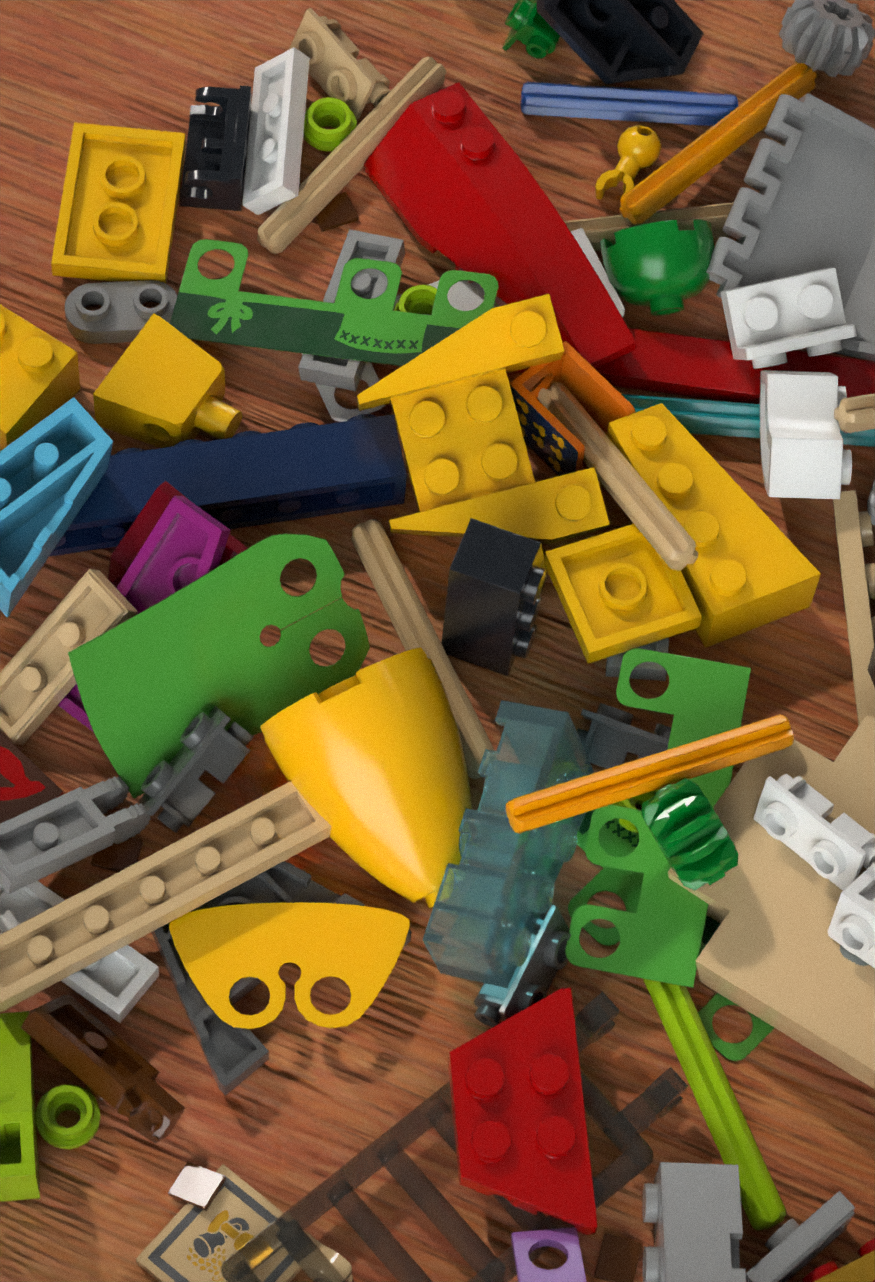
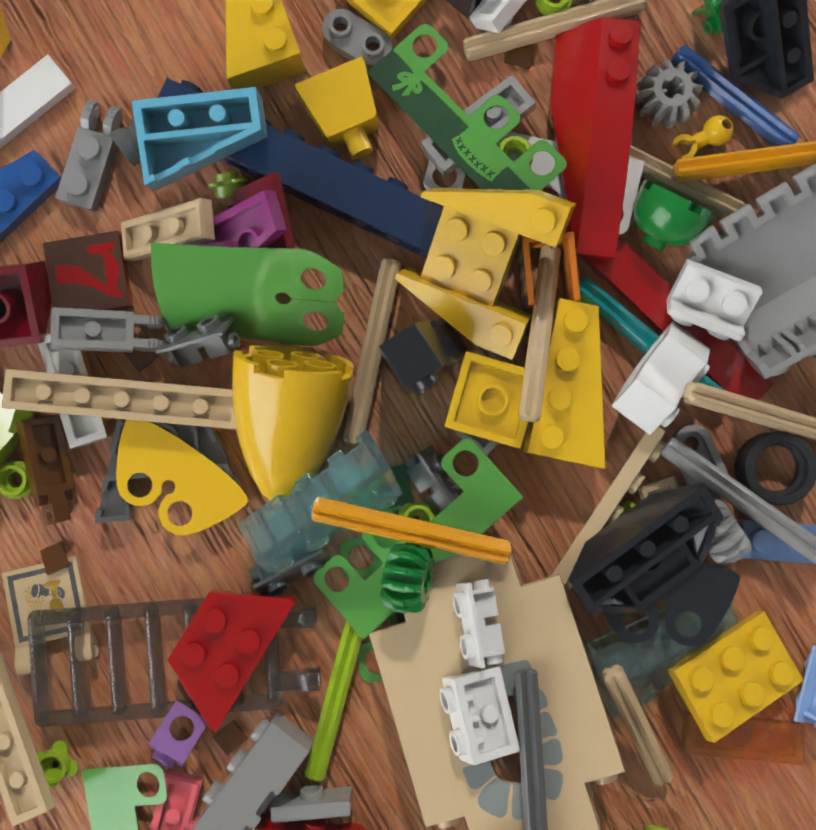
camera: 45 degrees right, 25 degrees up
none -> lime plate [208,171,248,199]
none -> light grey gear [635,59,703,130]

